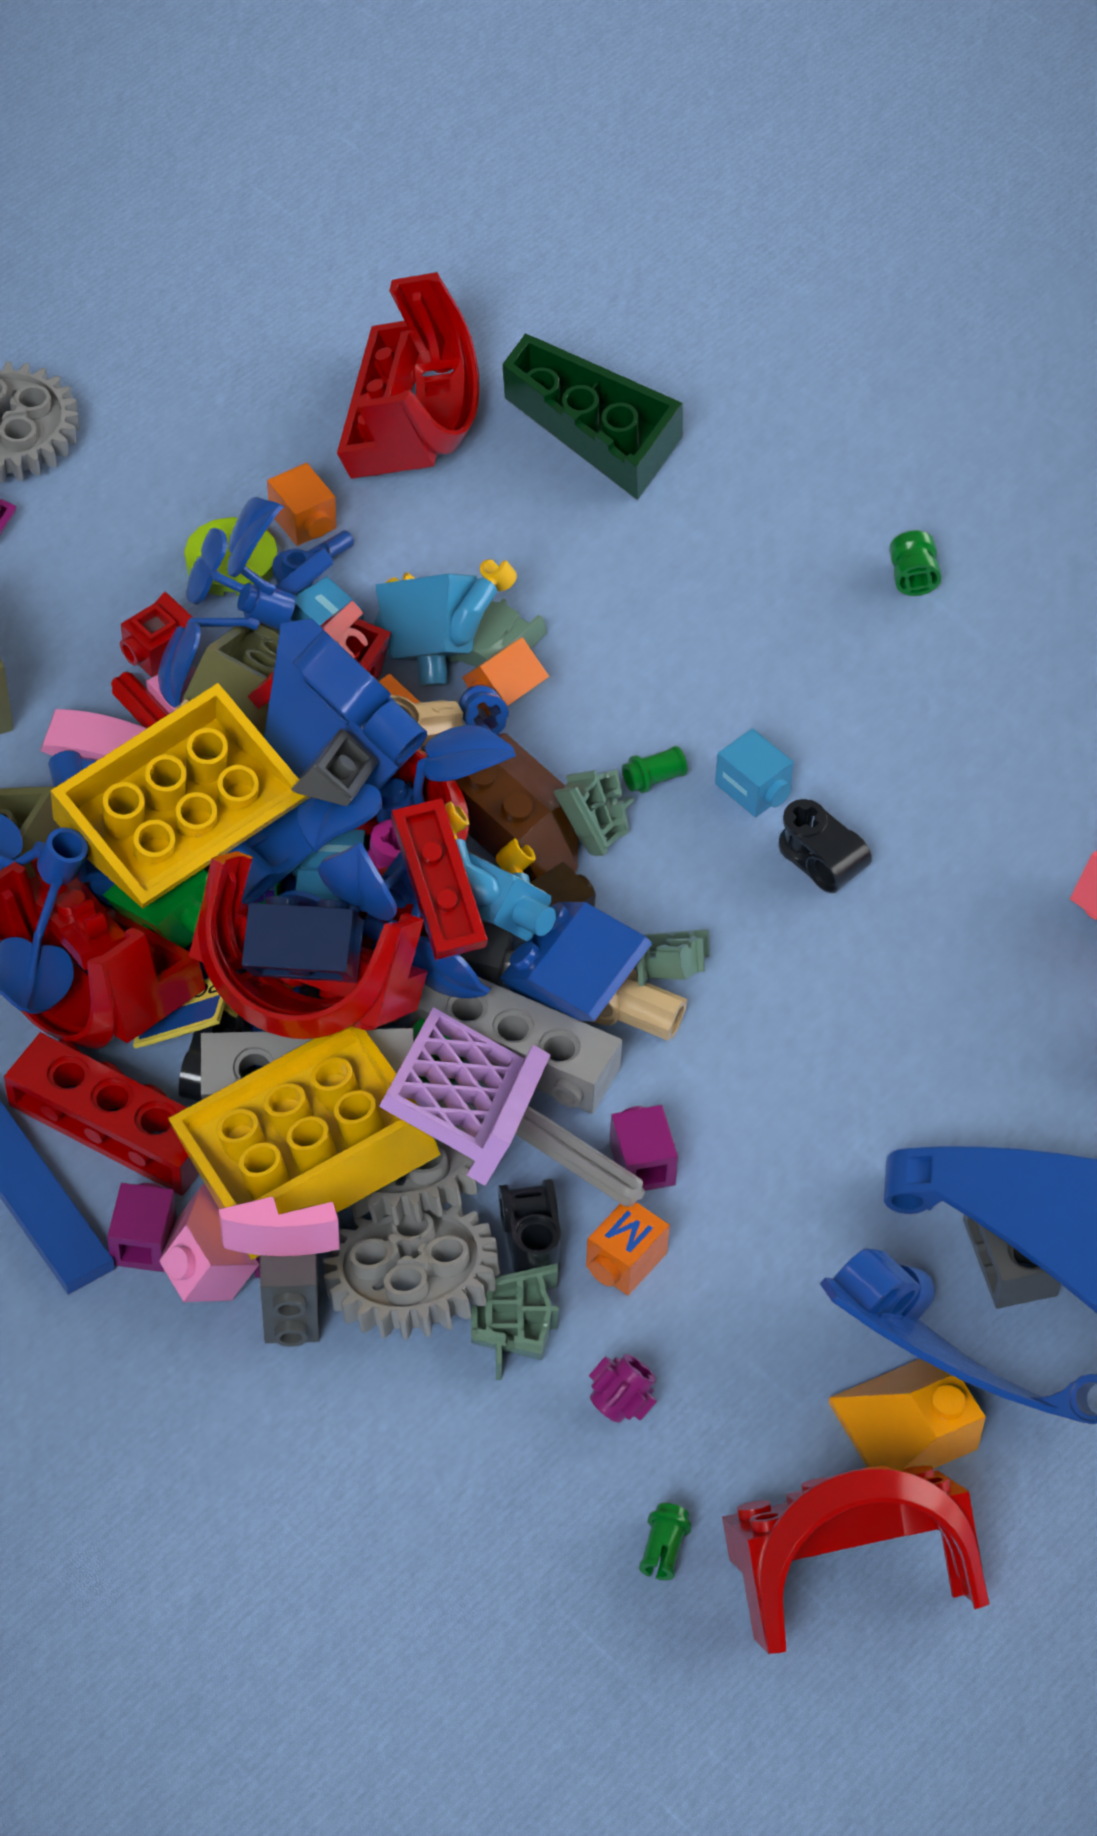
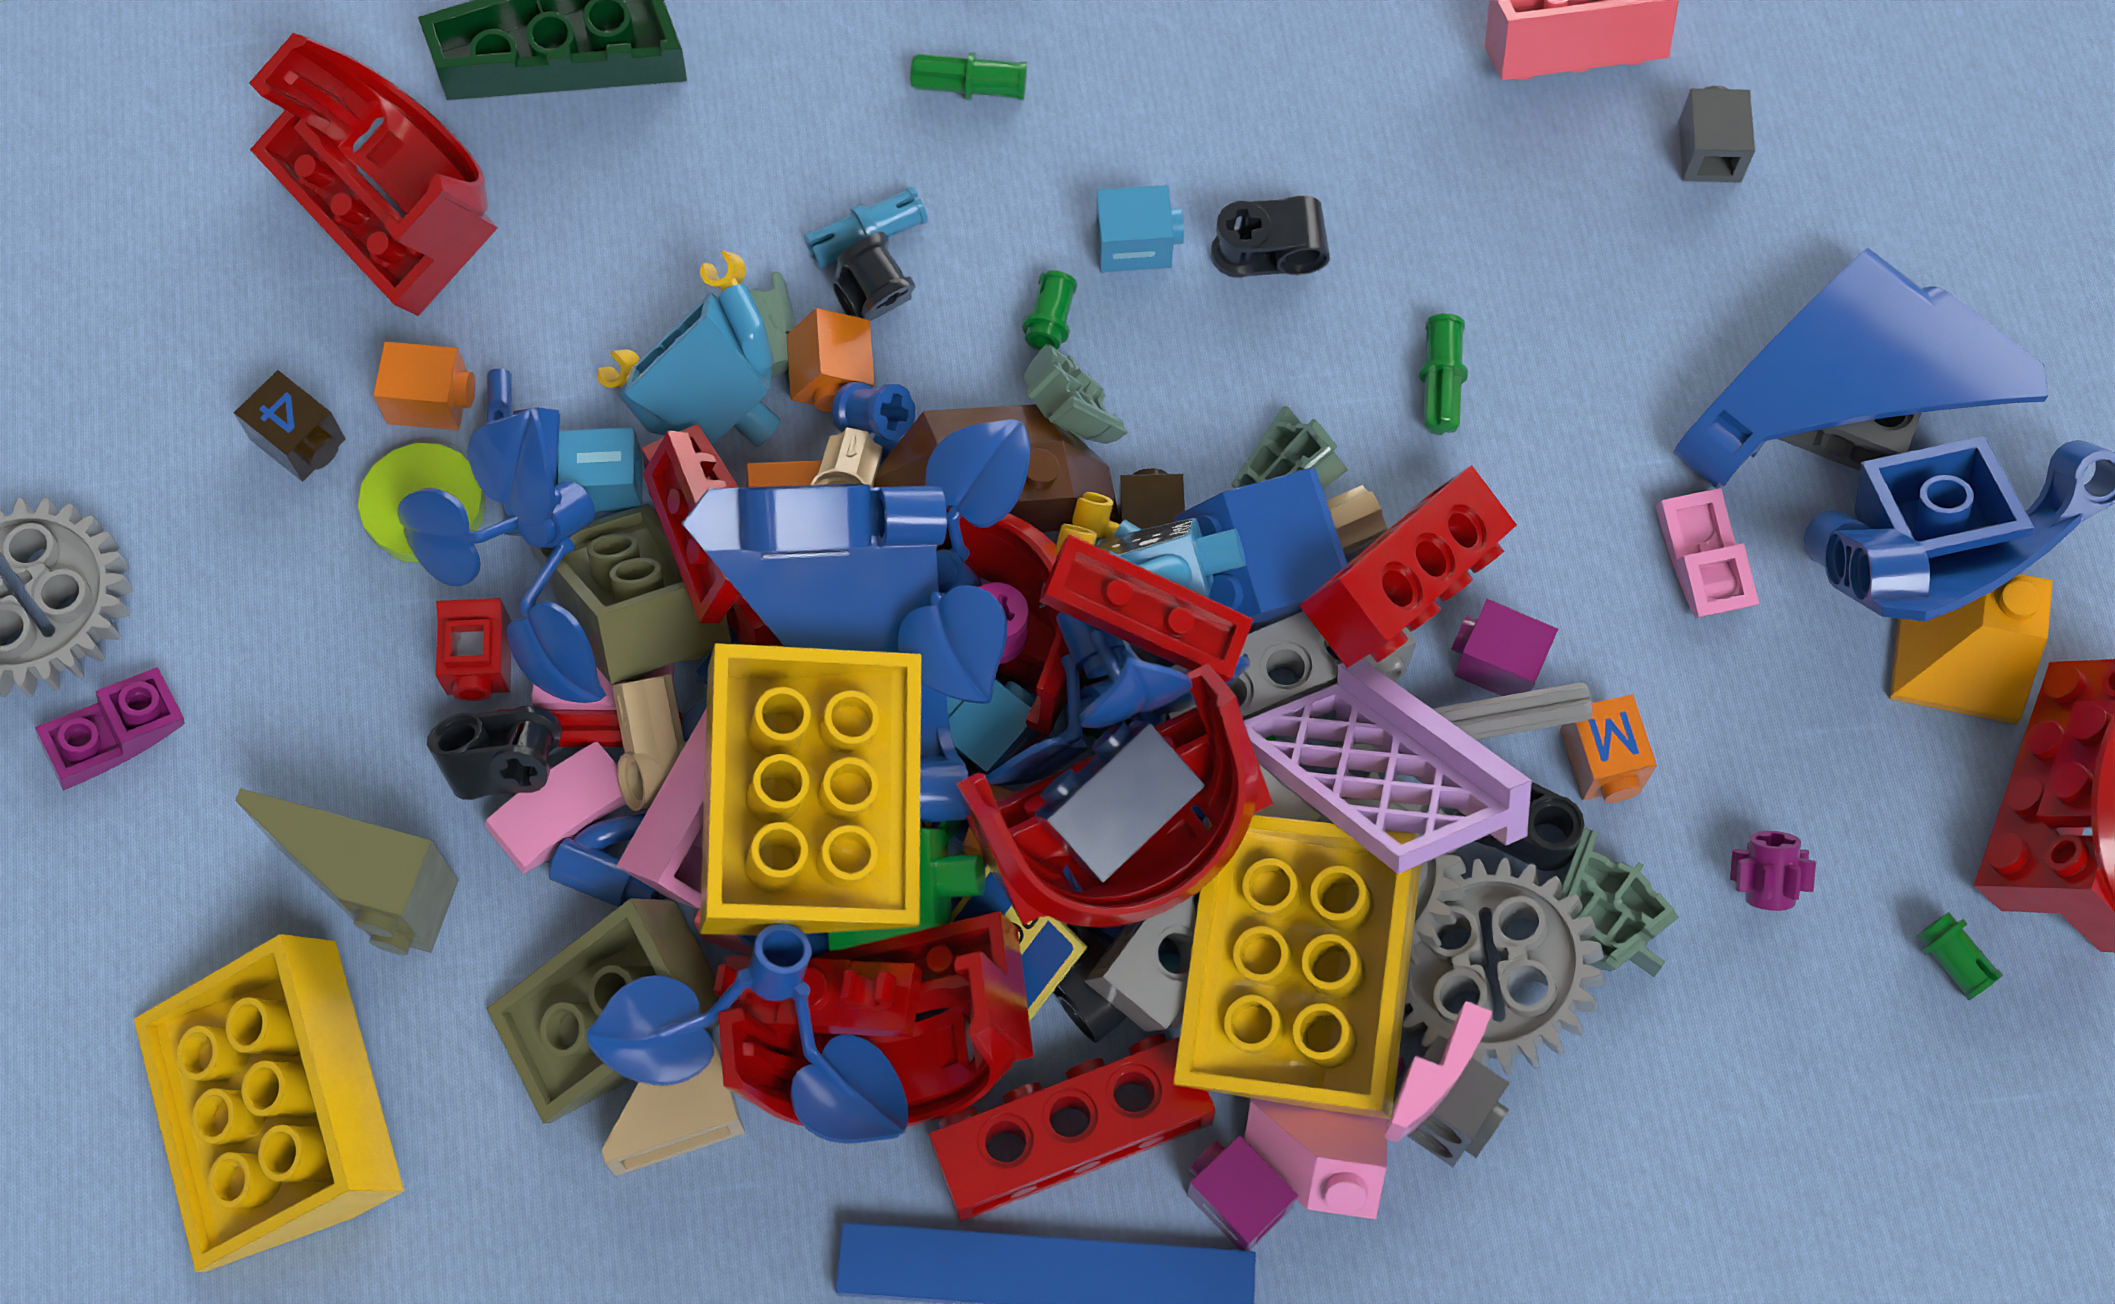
camera: 50 degrees left, 15 degrees up
dark grey slope [291,728,378,806] -> none
none -> dark brown brick [233,370,346,482]
none -> black piece [426,706,563,800]
none -> dark azure pin [804,187,928,270]
none -> black piece [832,232,916,321]
none -> green axle [910,52,1027,100]
none -> red brick [1299,465,1517,668]
none -> green axle [1419,313,1468,435]
none -> bright pink slope [1655,488,1759,619]
none -> blue slope [1854,435,2034,558]

